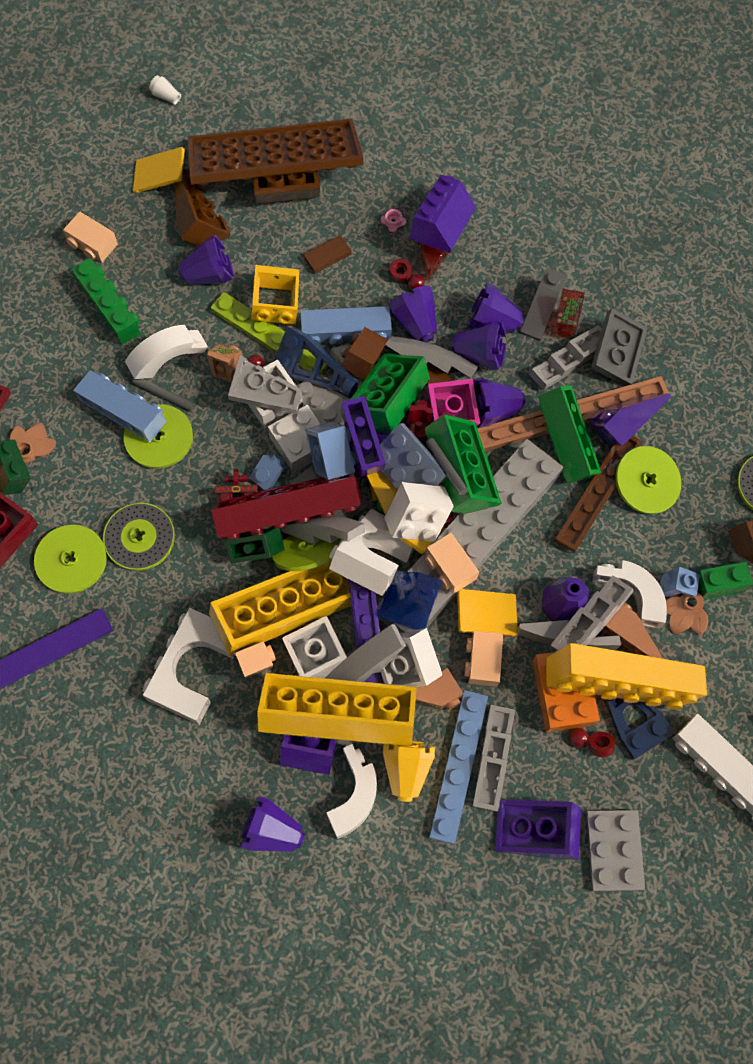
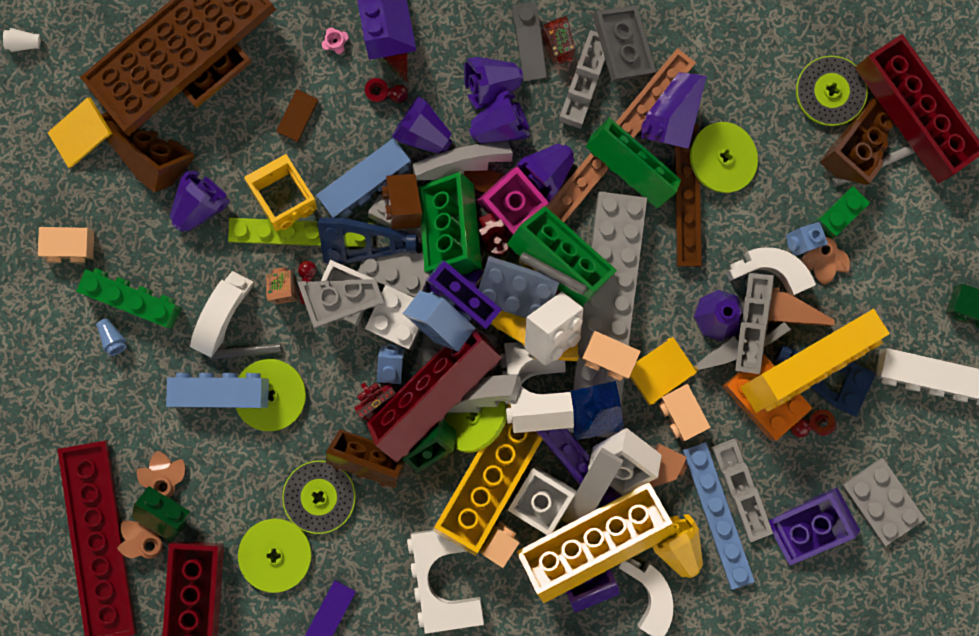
camera: 30 degrees left, 15 degrees up
none -> medium blue cone [96,318,127,356]
none -> reddish brown slope [326,429,405,488]

